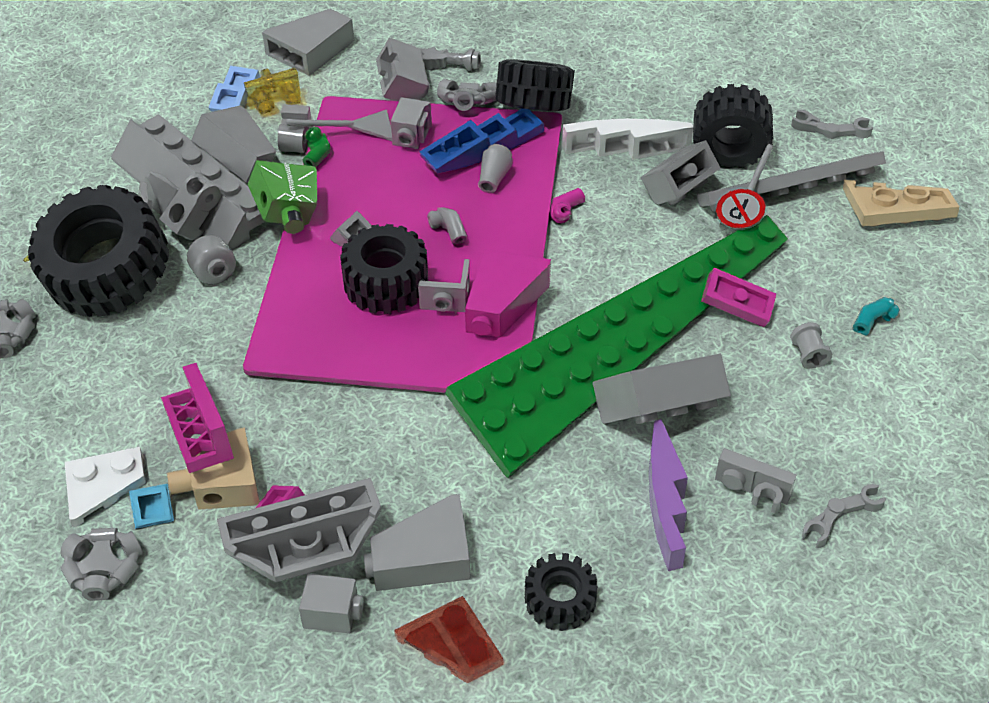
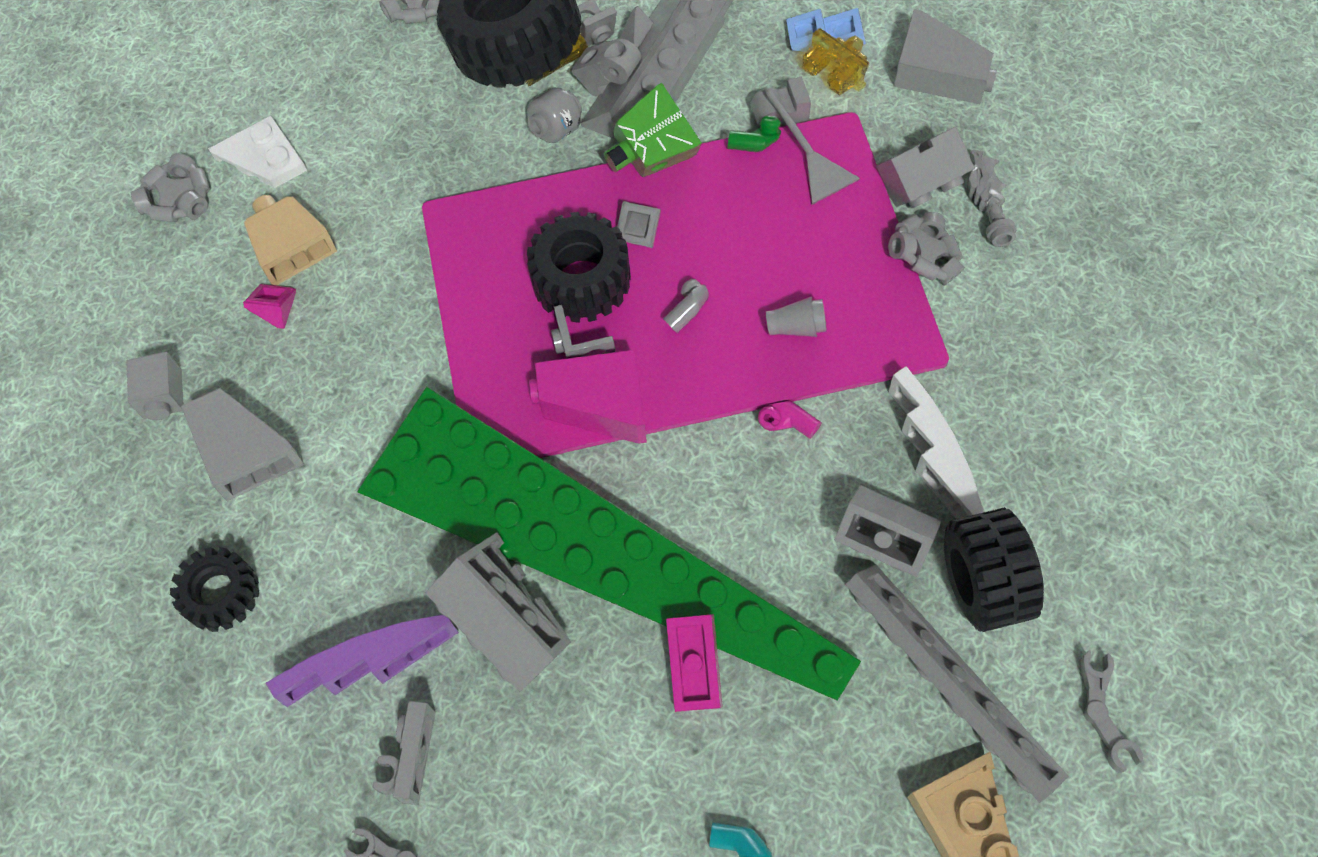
camera: 75 degrees right, 15 degrees up
medium azure slope [129,484,174,529] -> none
dark pink fence [161,363,234,473] -> none
light grey slope [191,105,276,183] -> none
light grey wedge [217,478,381,582] -> none
light grey window [391,97,432,149] -> none
clear red wing [394,596,503,683] -> none
blue slope [419,108,545,173] -> none
black tyre [495,59,575,111] -> none
piece [716,144,773,230] -> none
light grey bush [790,322,833,369] -> none

